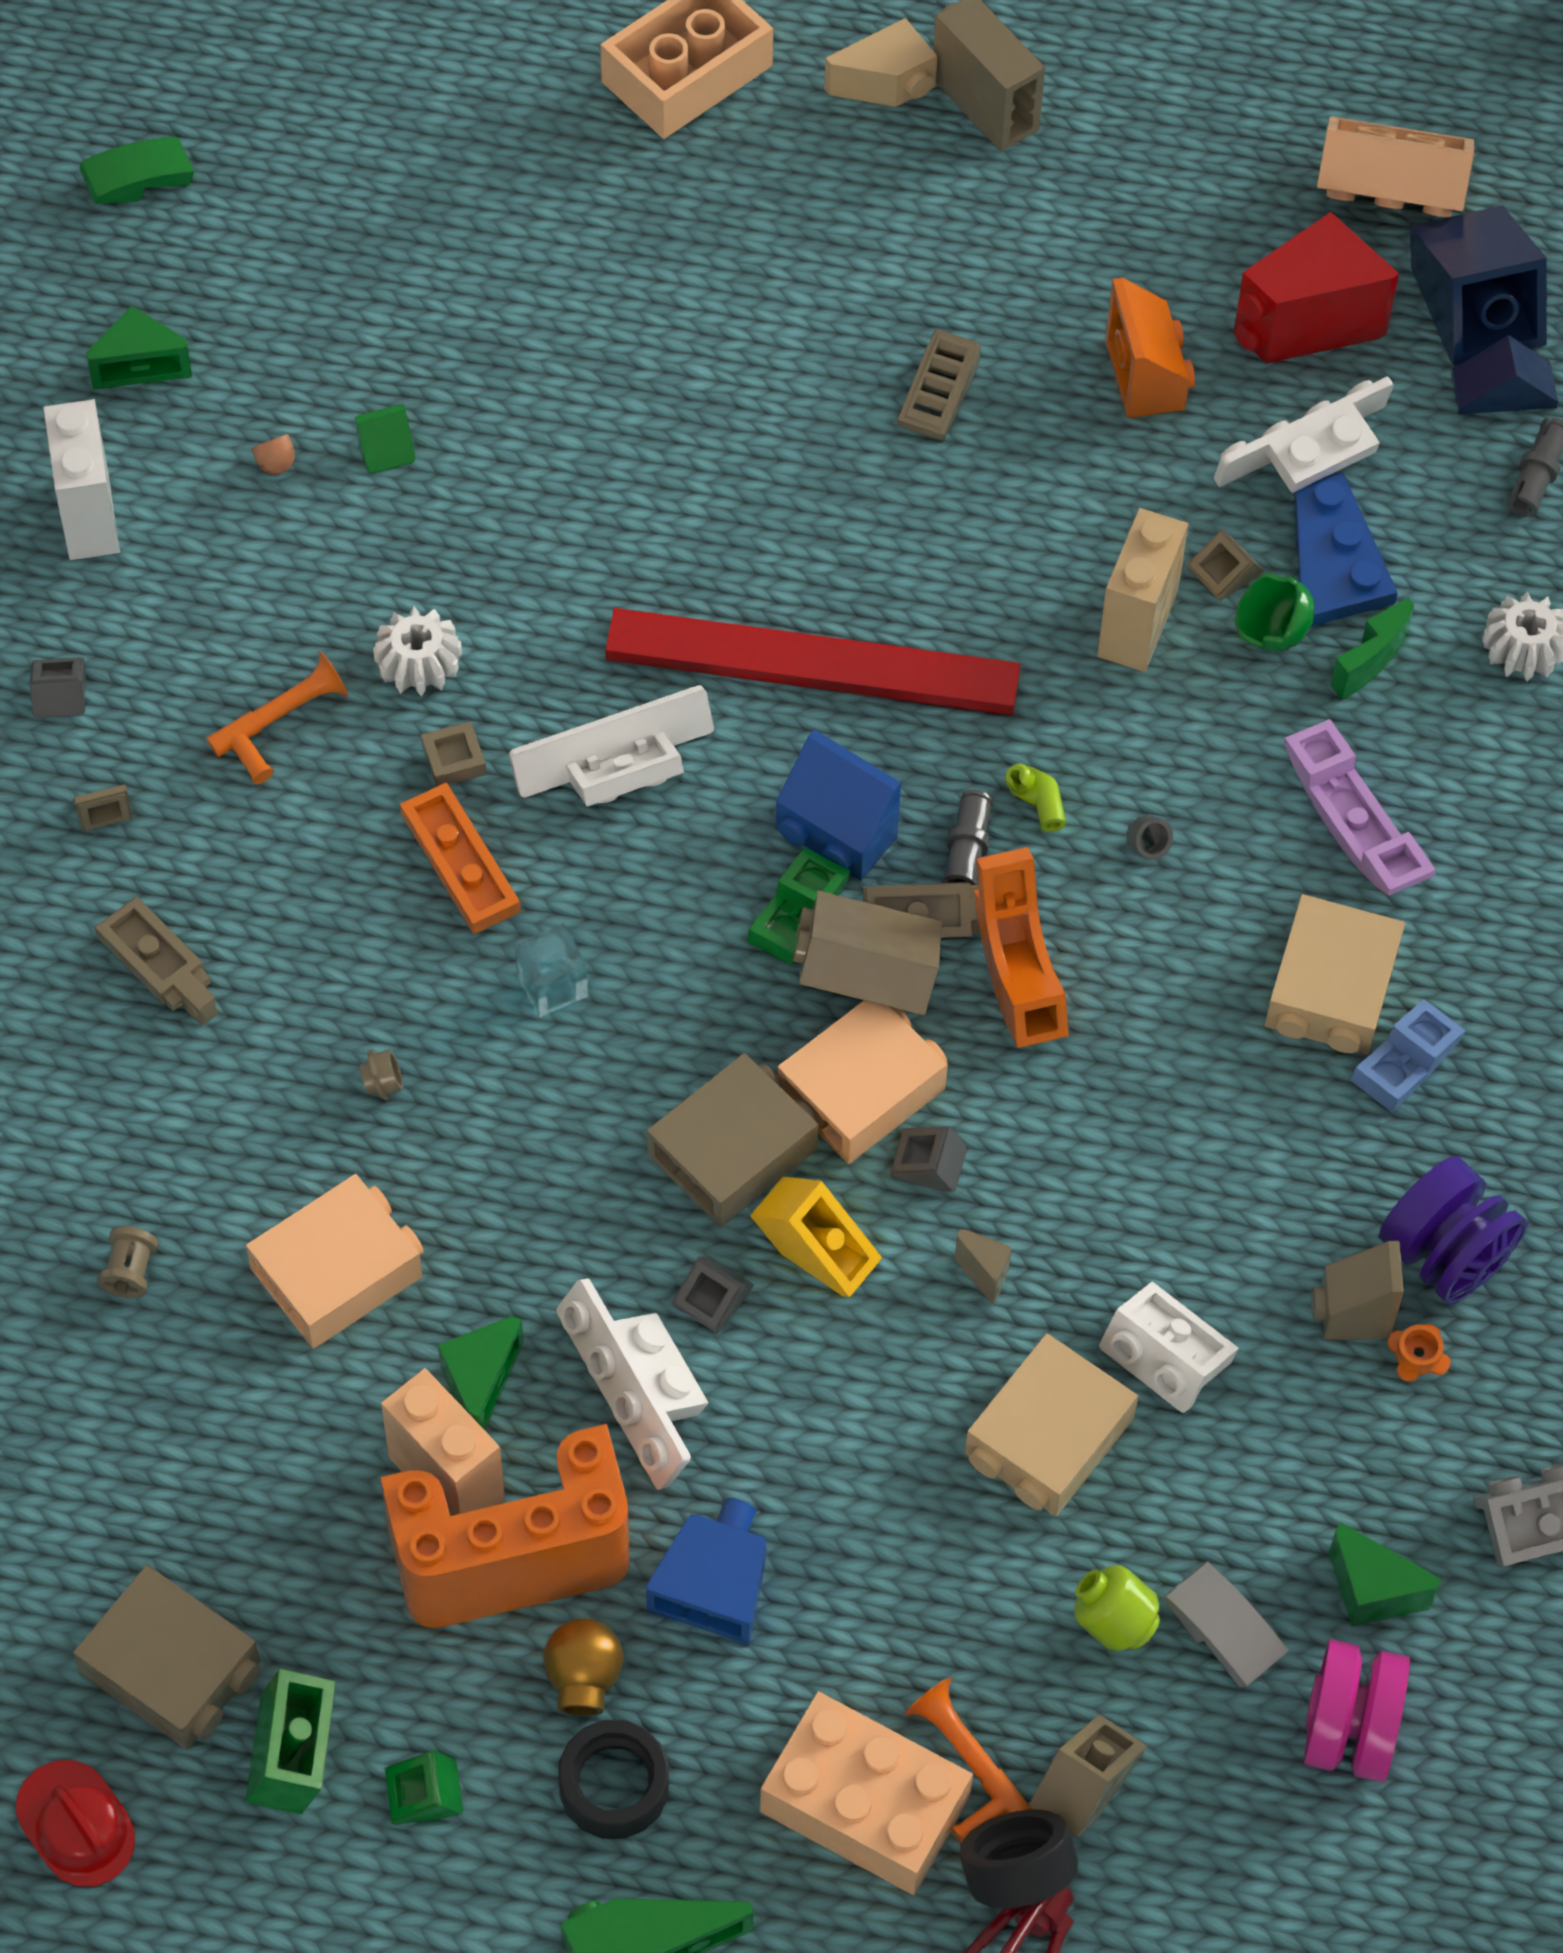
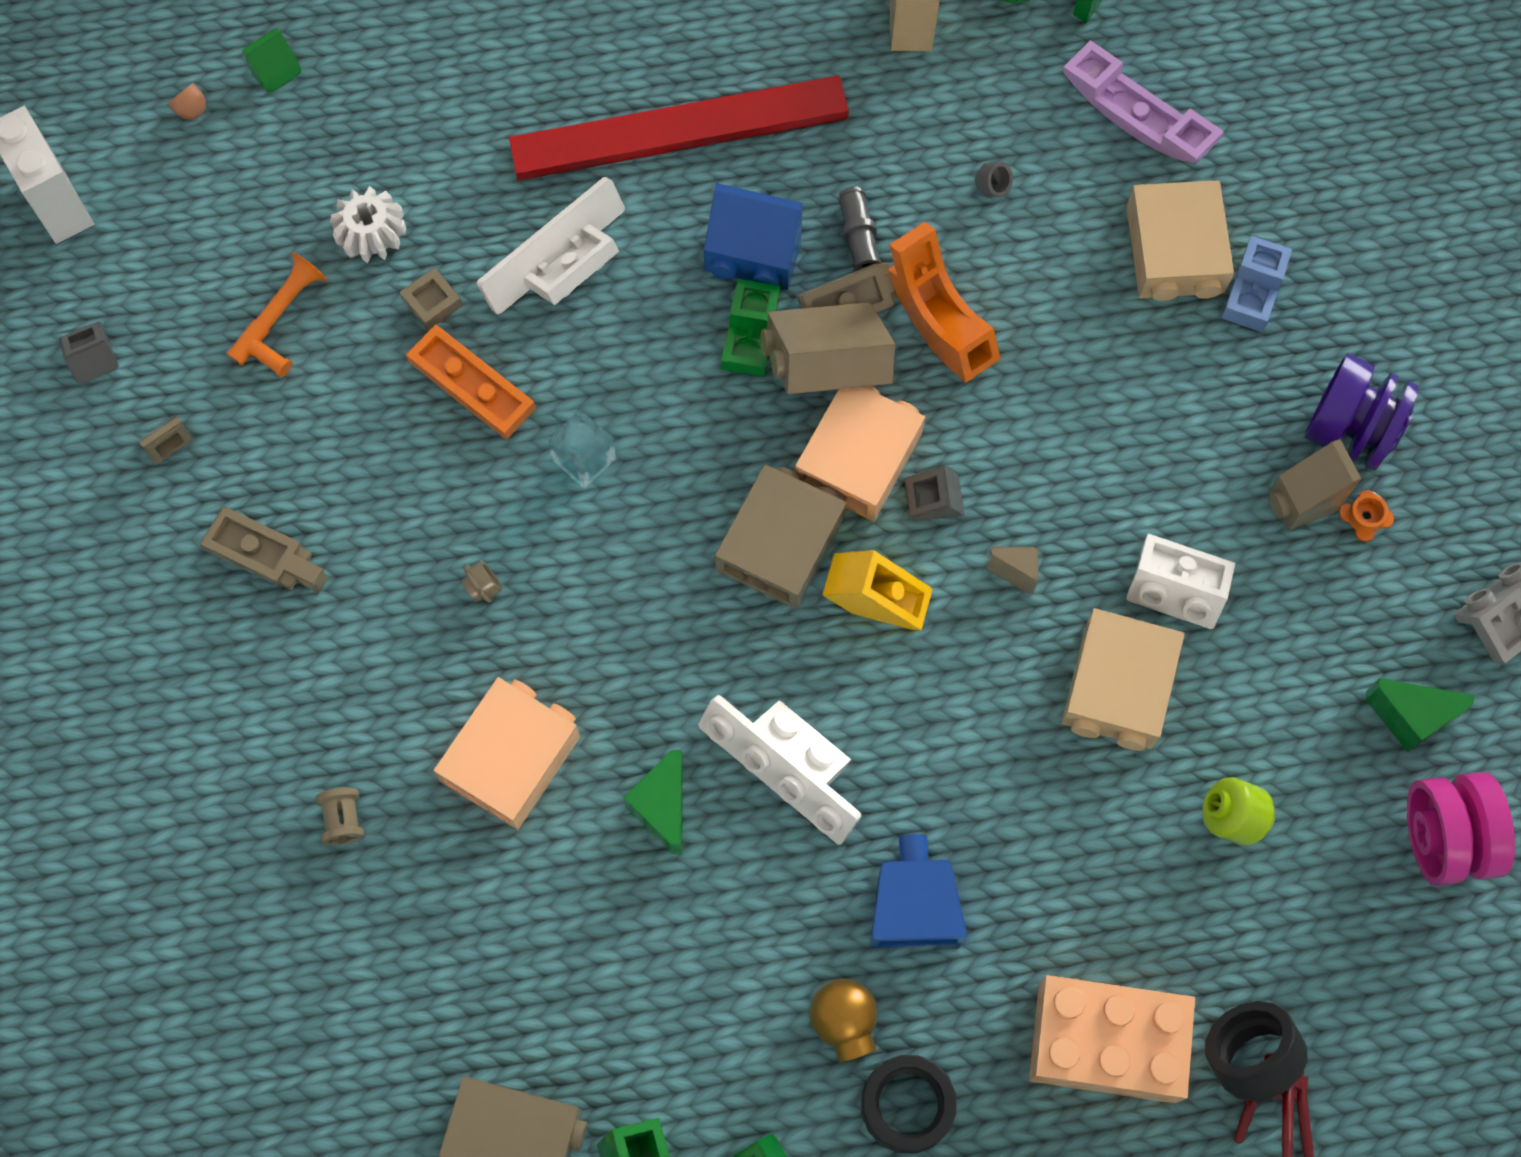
camera: 20 degrees left, 10 degrees up
green slope [87,306,192,390] -> none
orange windscreen [380,1424,630,1628] -> none
light nougat brick [381,1368,505,1516] -> none
dark grey slope [671,1256,754,1333] -> none
orange piece [904,1677,1033,1845] -> none
lime arm [1005,763,1066,832] -> none
dark tan slope [1028,1714,1147,1838] -> none
light grey slope [1162,1562,1289,1688] -> none

